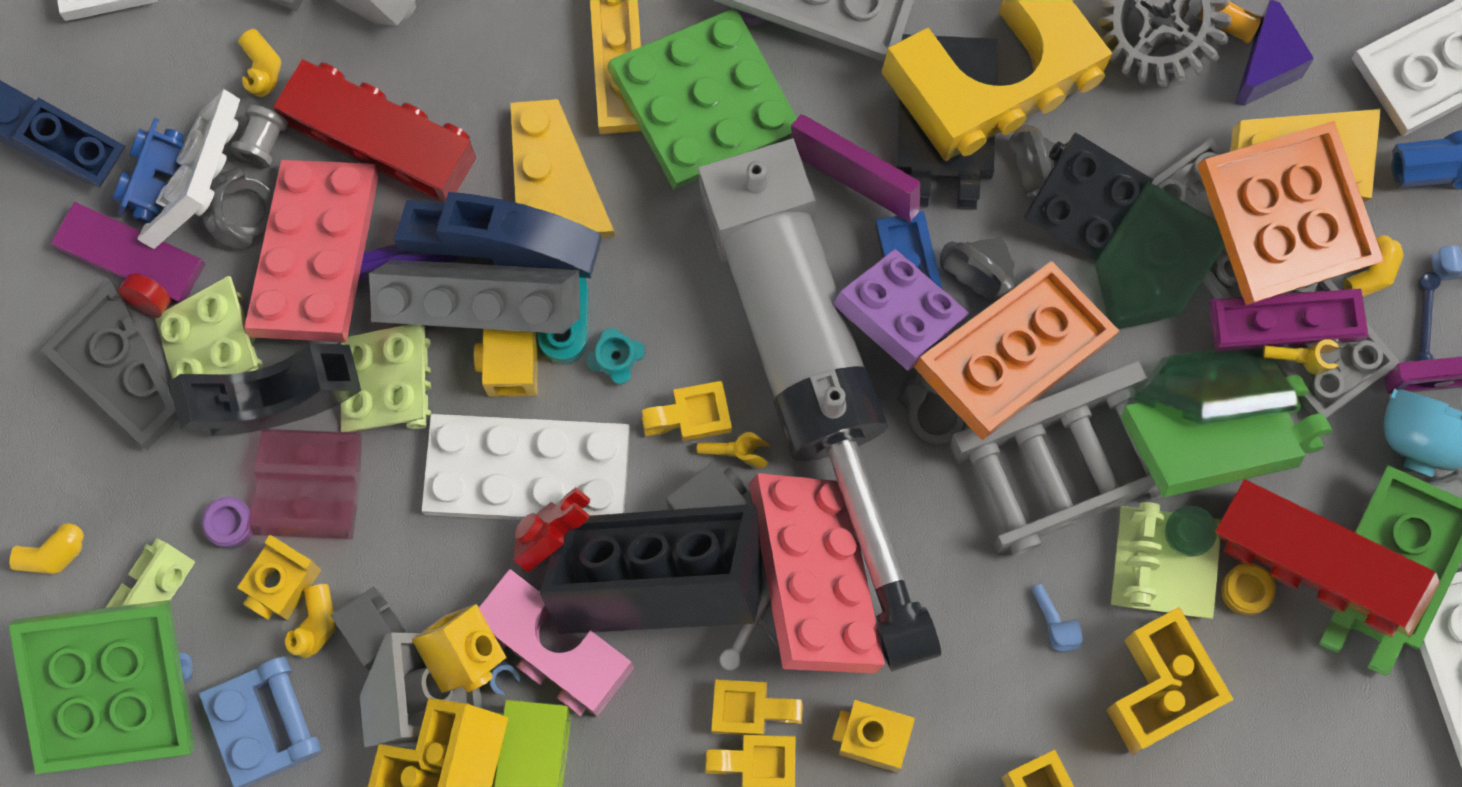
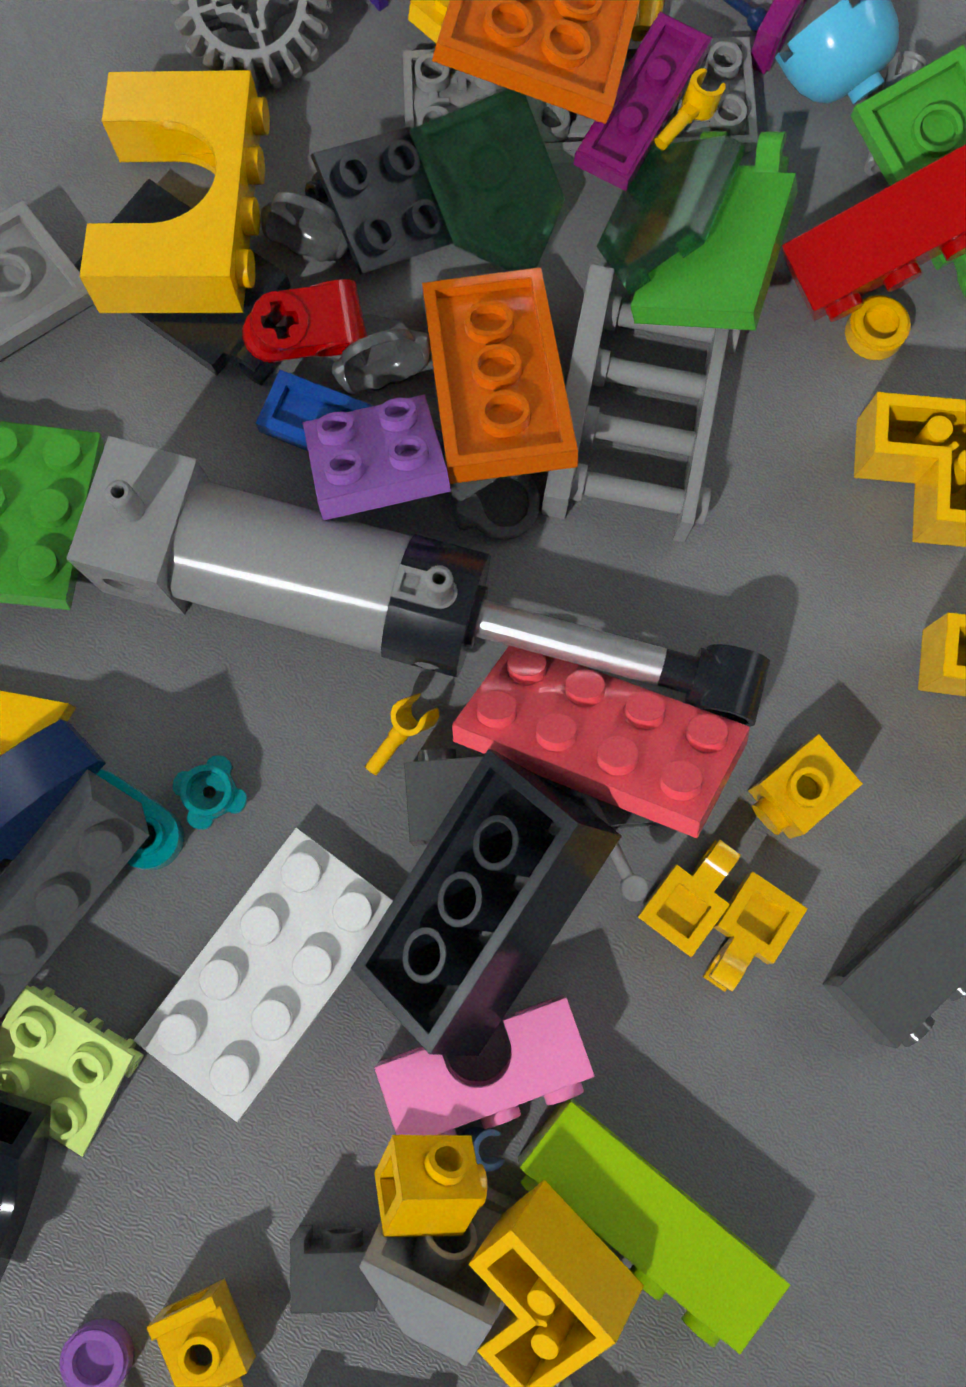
camera: 60 degrees left, 5 degrees up
clear pink slope [249,429,362,539] -> none
yellow arm [285,584,336,658] -> none
yellow brick [474,329,538,397] -> none
red plate [513,487,590,572] -> none
yellow plate [642,381,732,442] -> none
magenta tile [791,114,920,222] -> none
medium blue hand [1031,584,1083,652] -> none
yellowish green hinge [1110,502,1222,620] -> none
clear green plate [1165,506,1217,557] -> none
none -> red piece [242,279,367,362]

